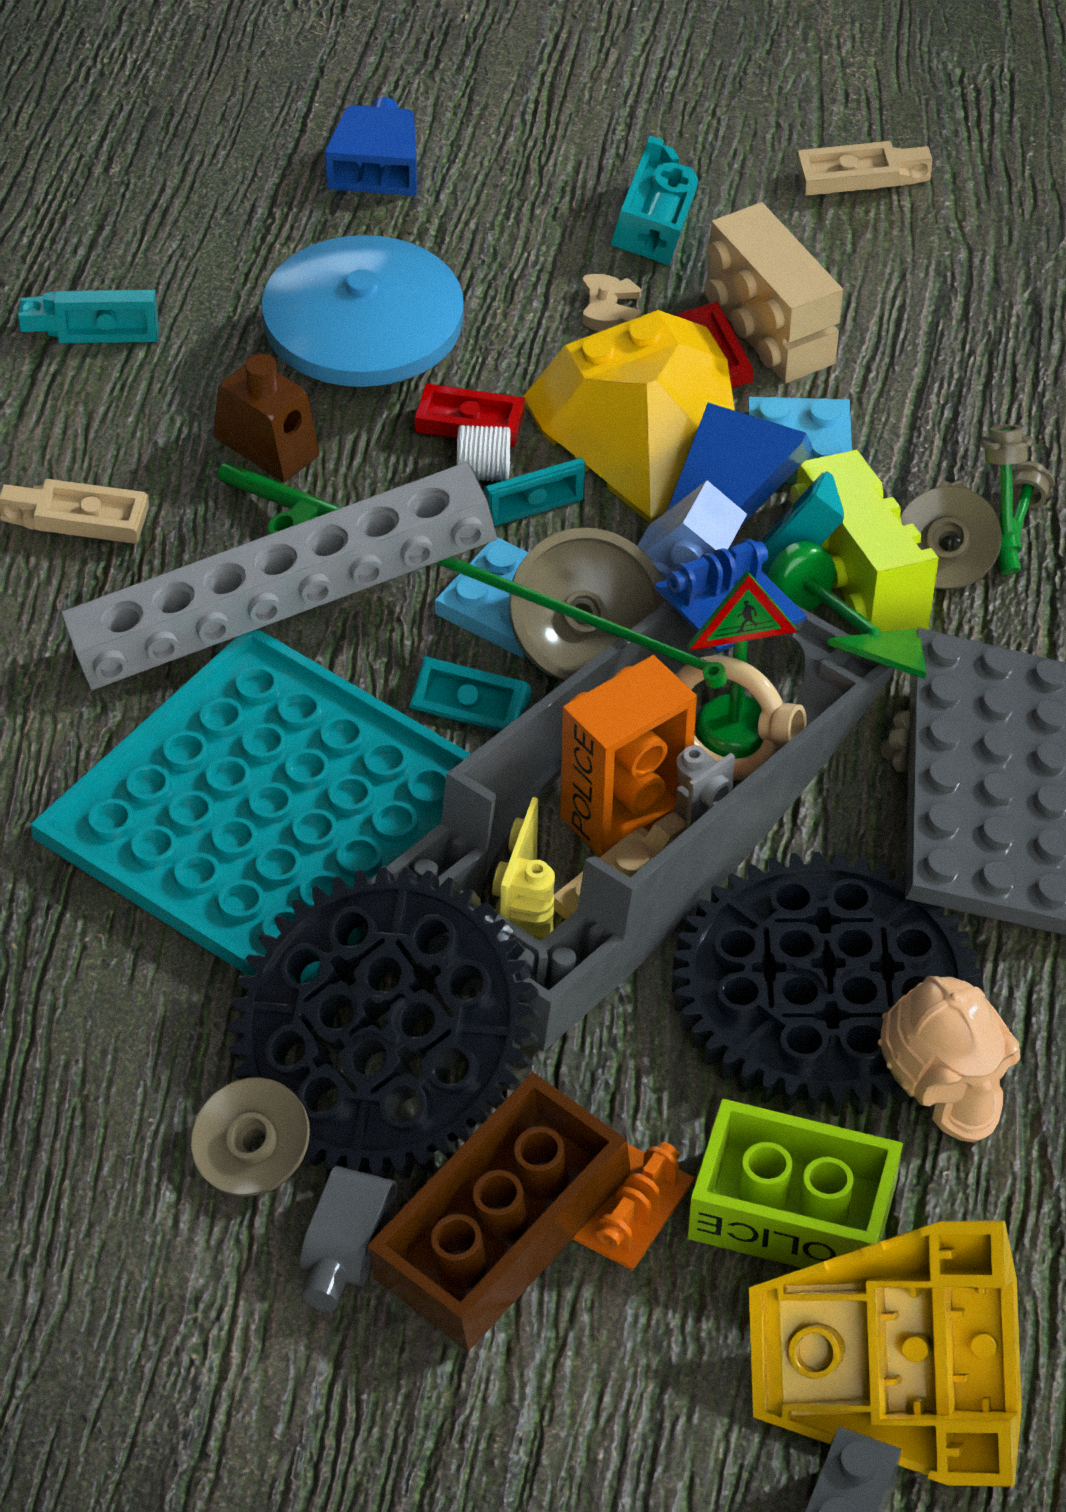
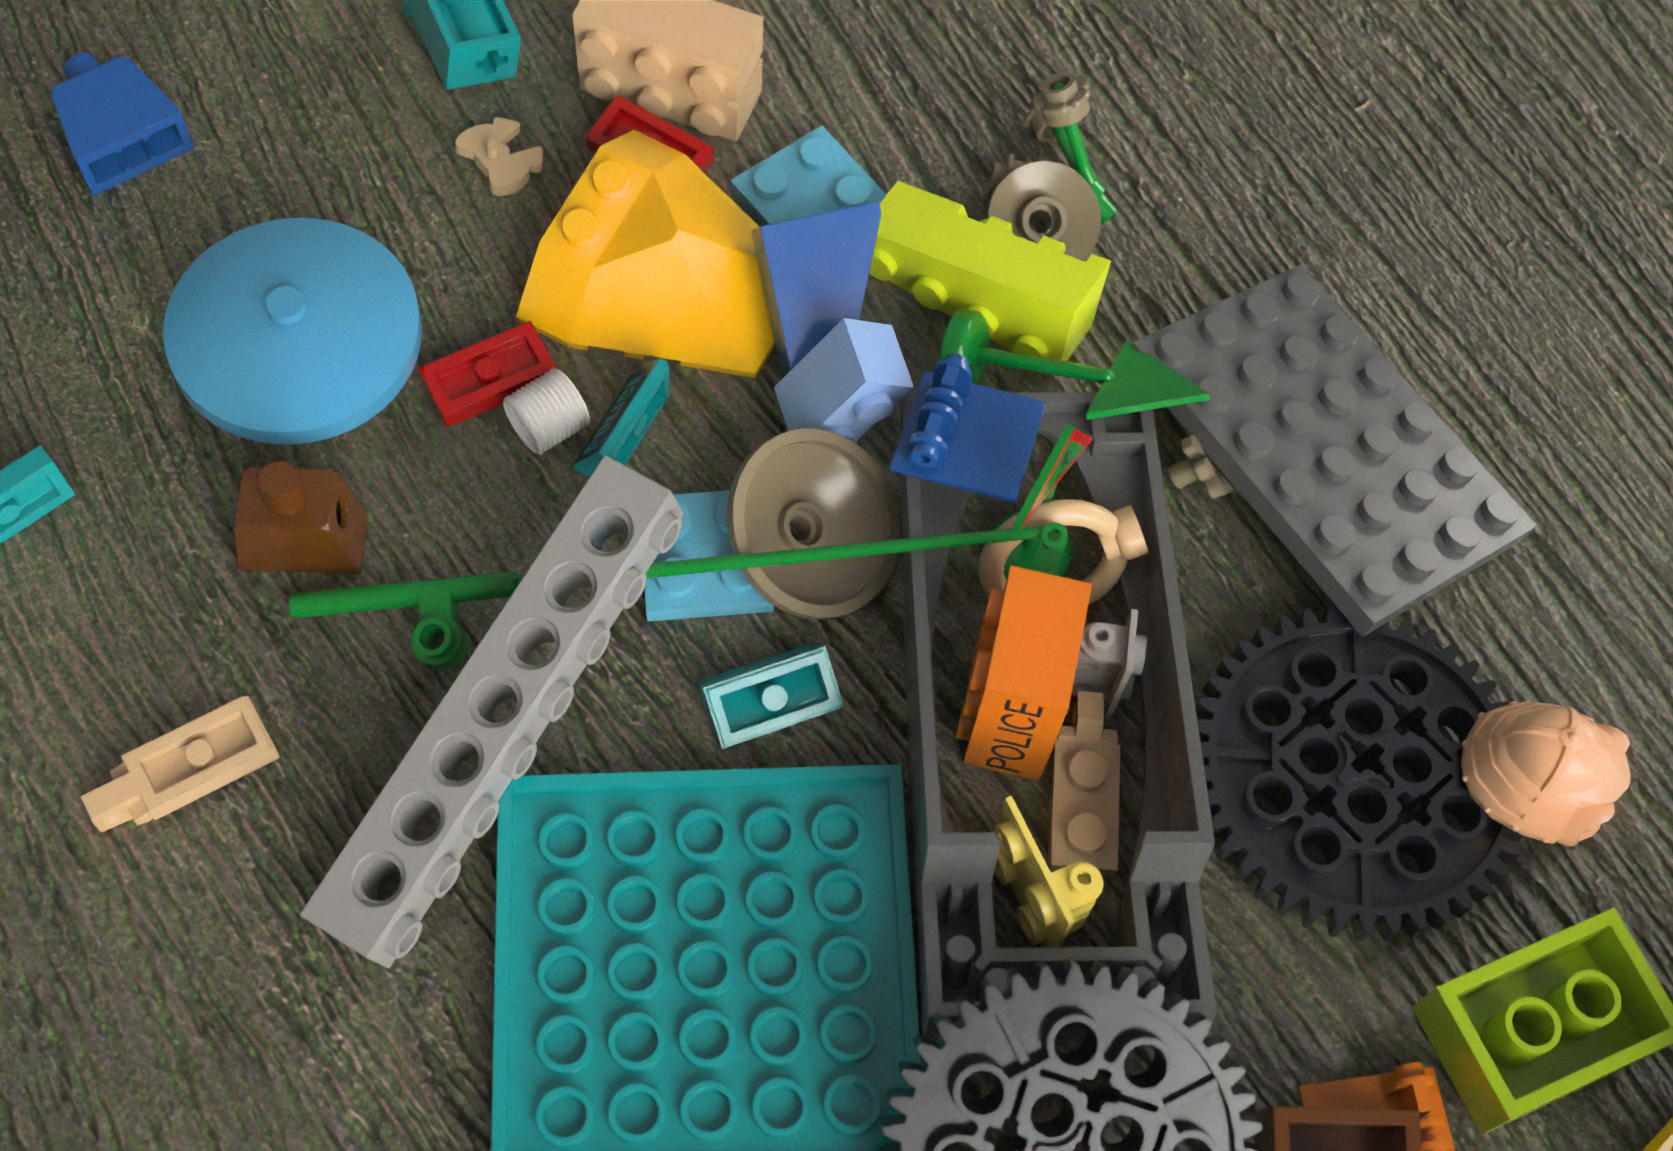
camera: 45 degrees left, 15 degrees up
teal slope [761,471,844,574] -> none

